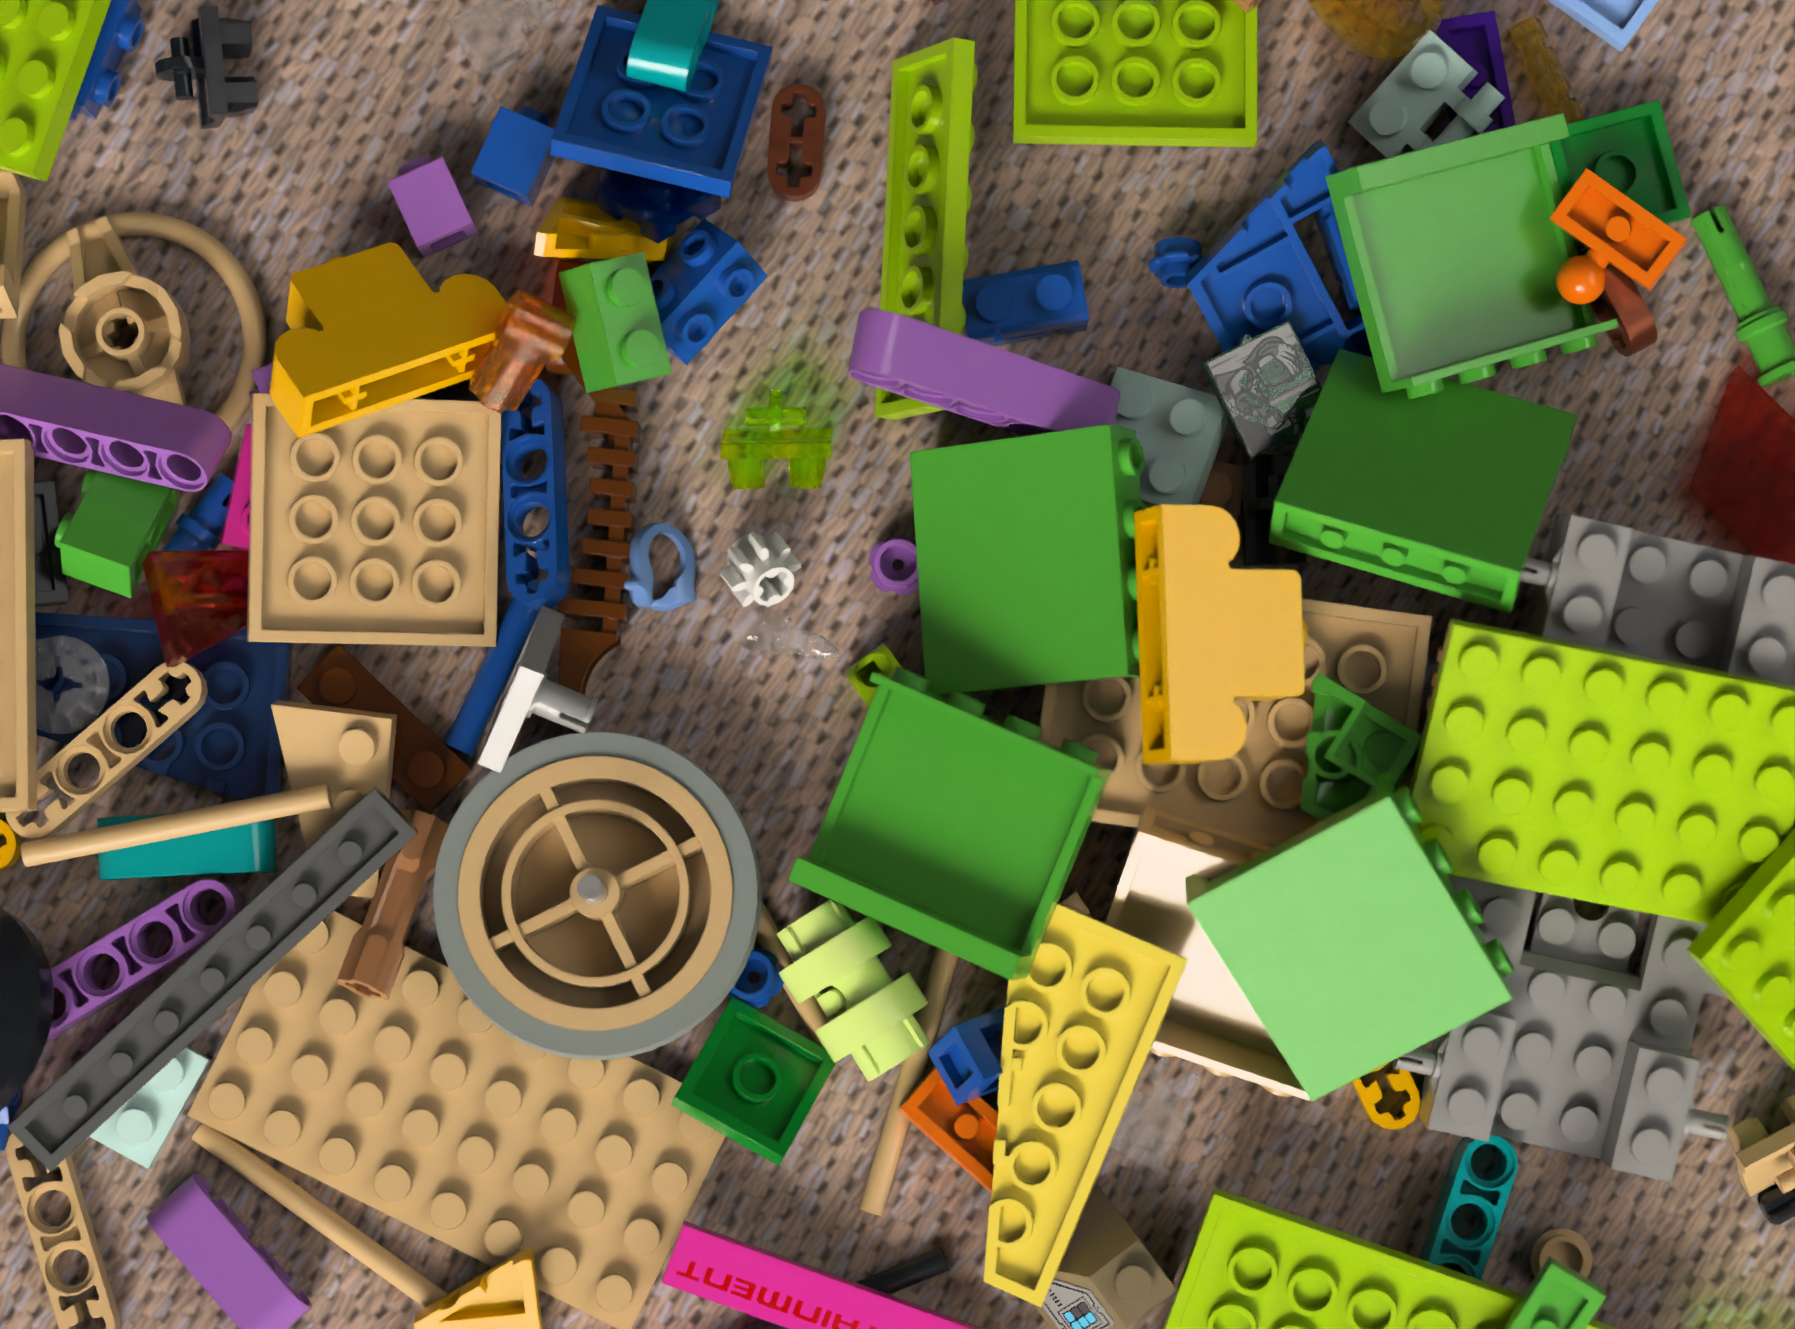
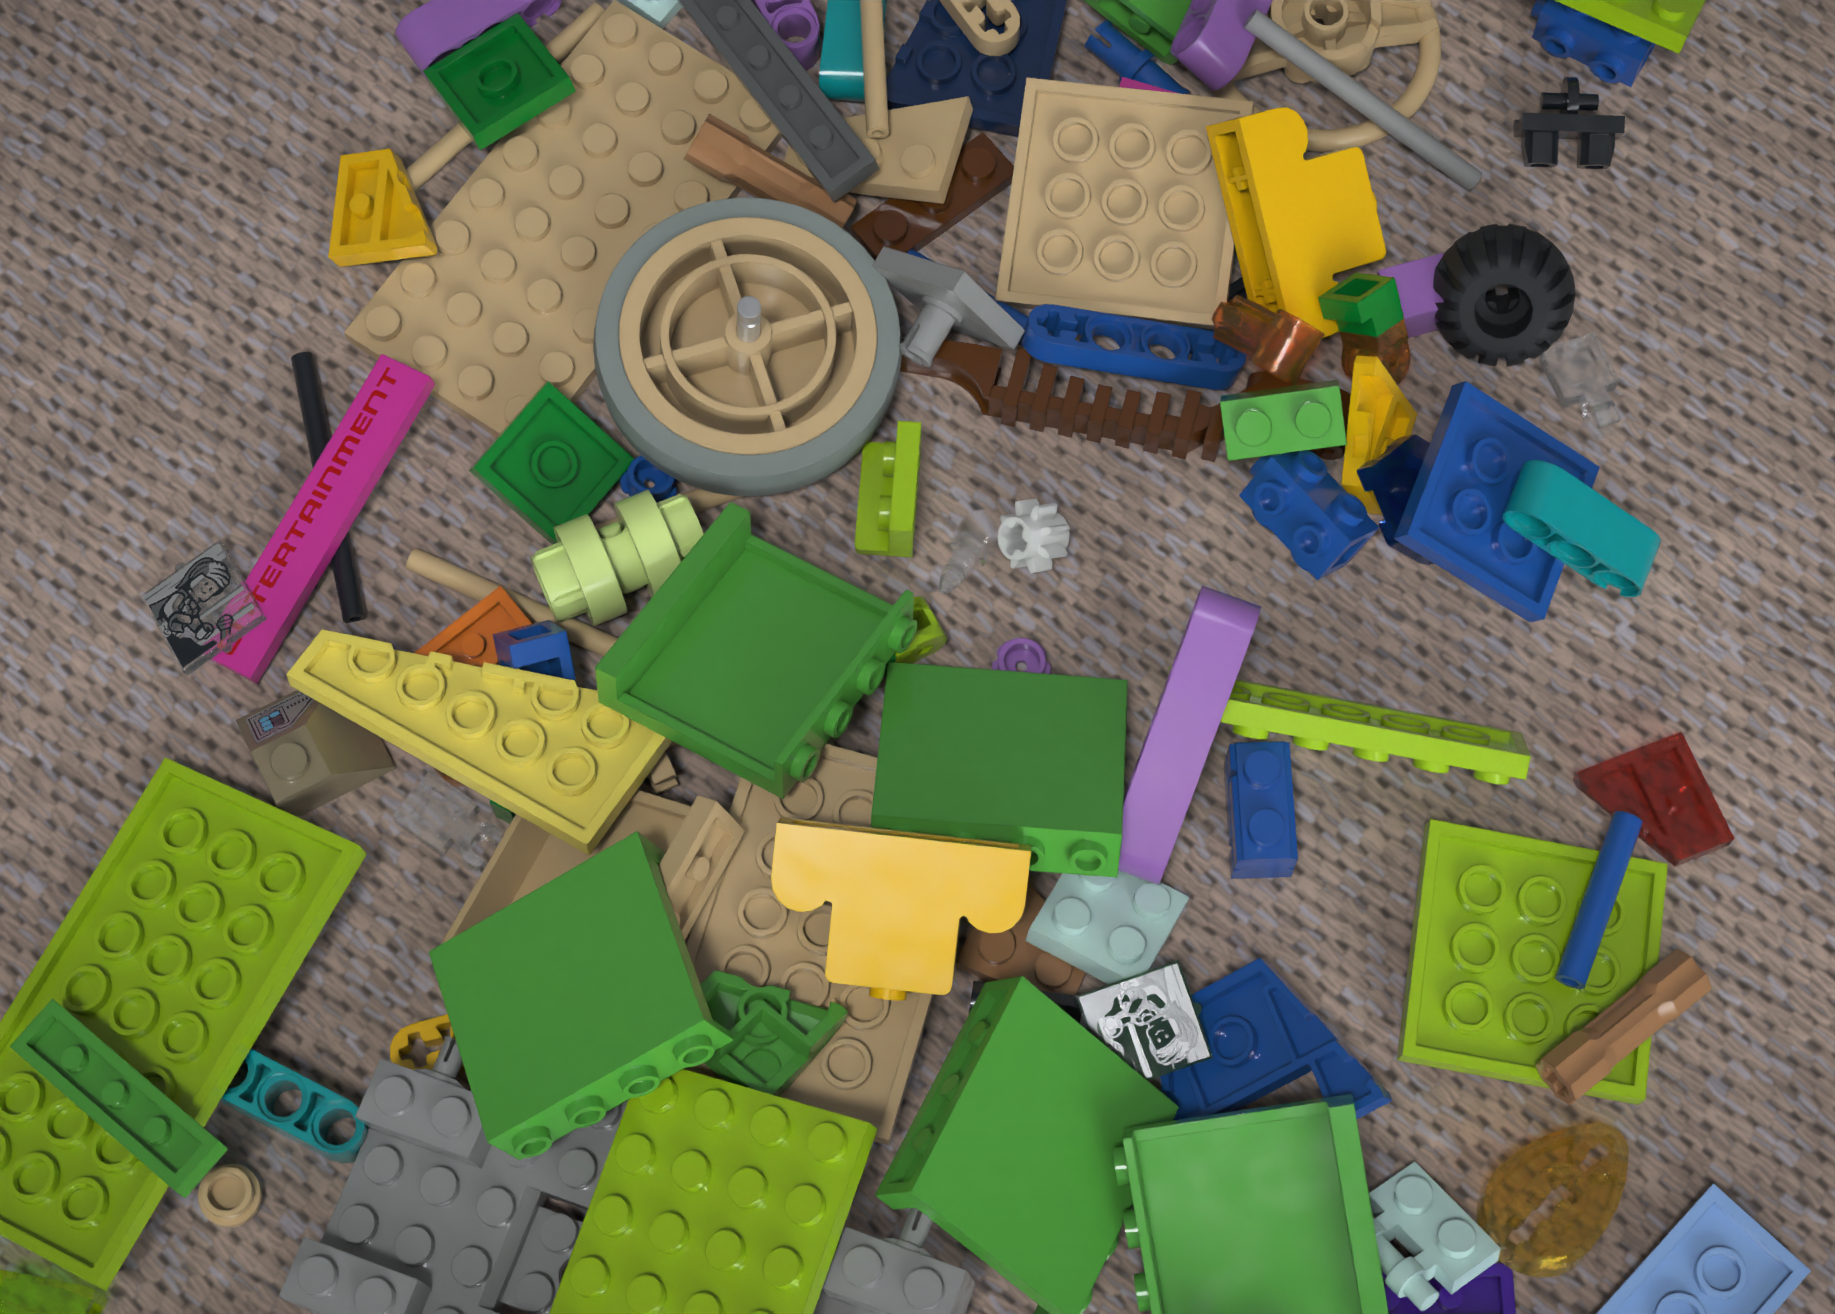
camera: 95 degrees right, 15 degrees down
clear red wing [142,550,249,667] -> none
blue brick [471,105,555,207] -> none
medium blue piece [624,522,696,612] -> none
clear neon green hips [720,390,832,489] -> none
copper beam [767,83,826,202] -> none
blue plate [1148,237,1204,288] -> none
none -> green plate [423,13,576,151]
none -> lime bracket [854,421,921,558]
none -> light grey piece [1243,9,1482,191]
none -> green leg [1318,272,1411,385]
none -> black wheel [1433,223,1576,366]

